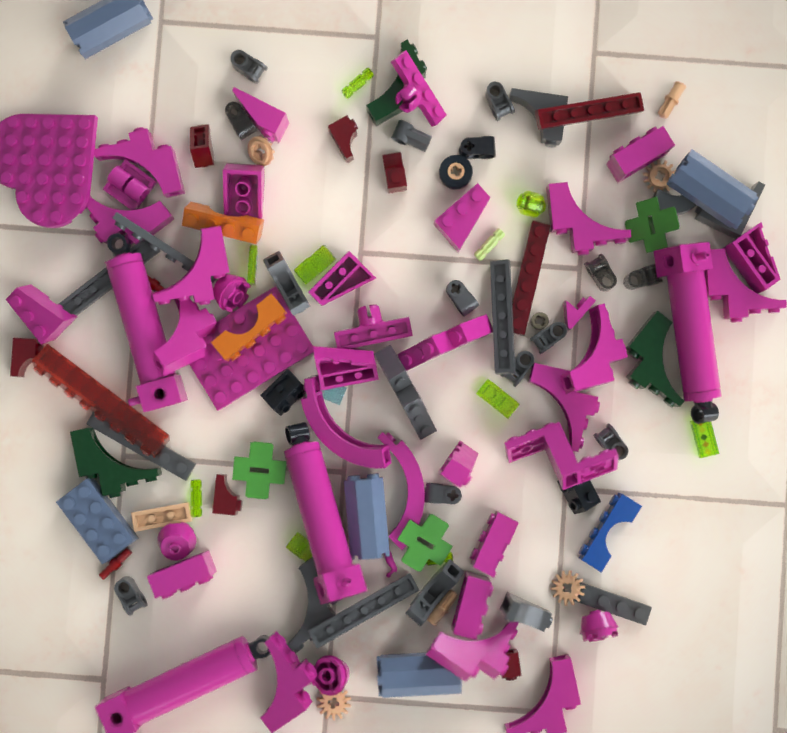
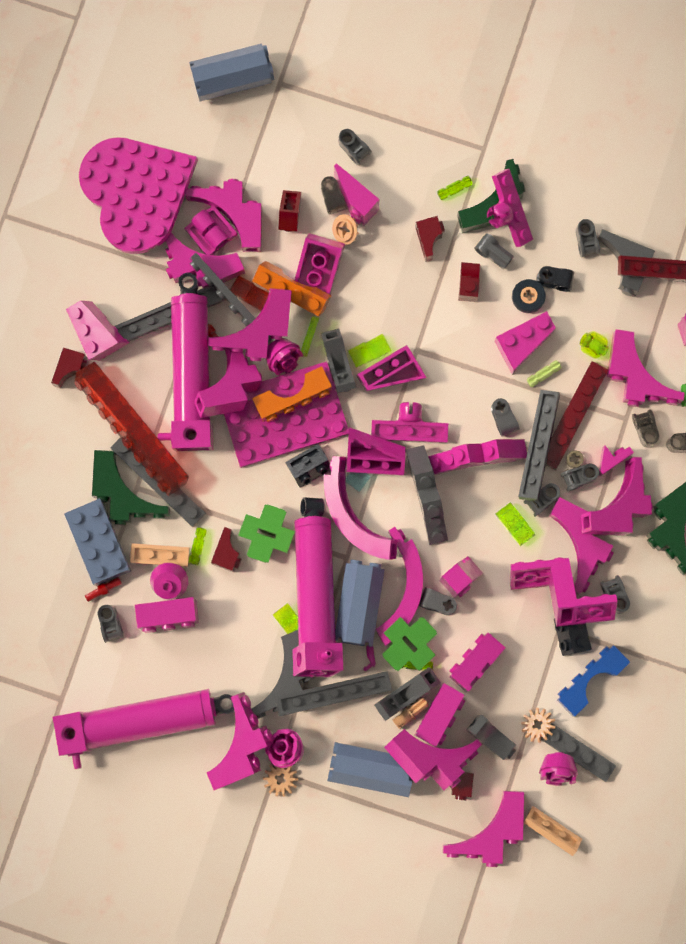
camera: 15 degrees right, 5 degrees down
none -> clear red slope [230,275,269,311]
none -> light nougat plate [523,806,582,856]

